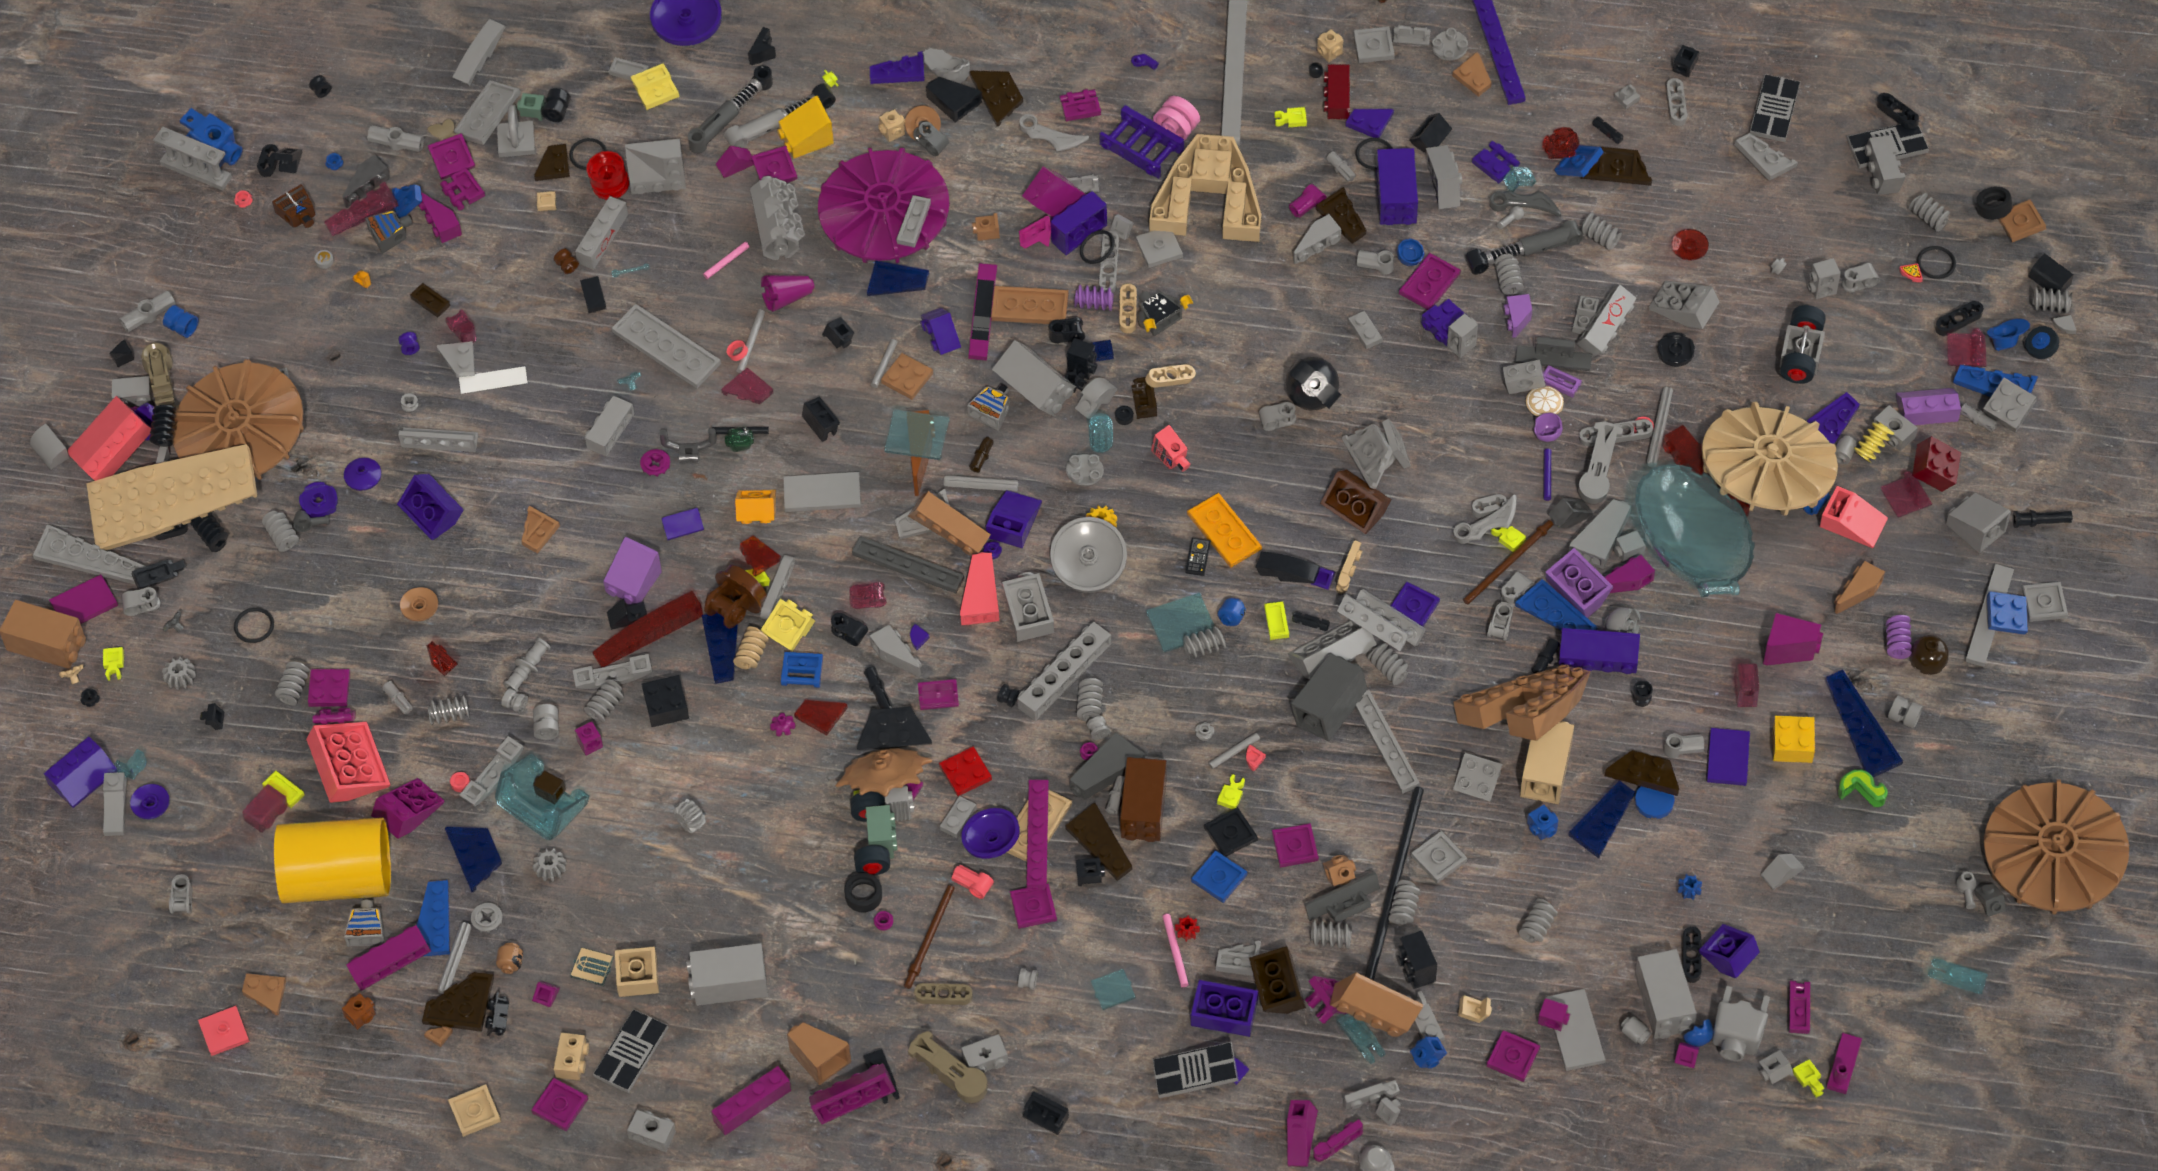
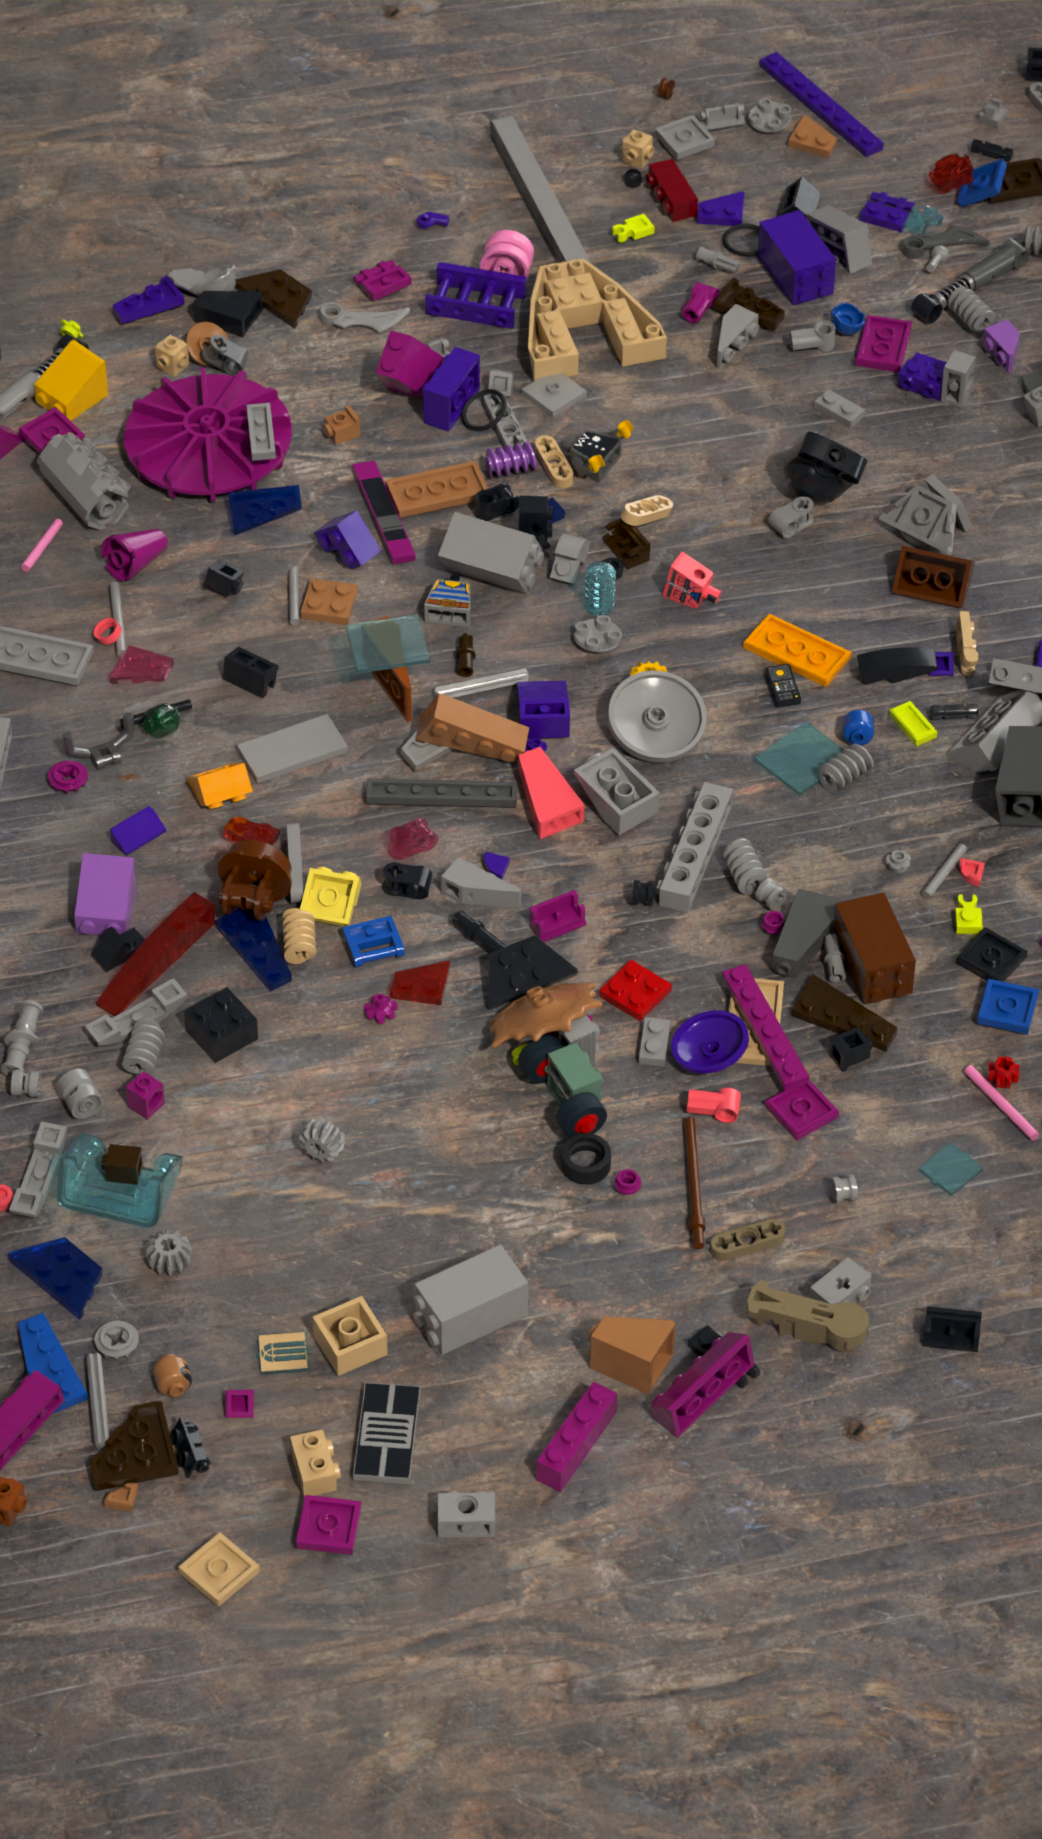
camera: 25 degrees left, 10 degrees down
dark pink slope [1019,216,1051,249] -> none

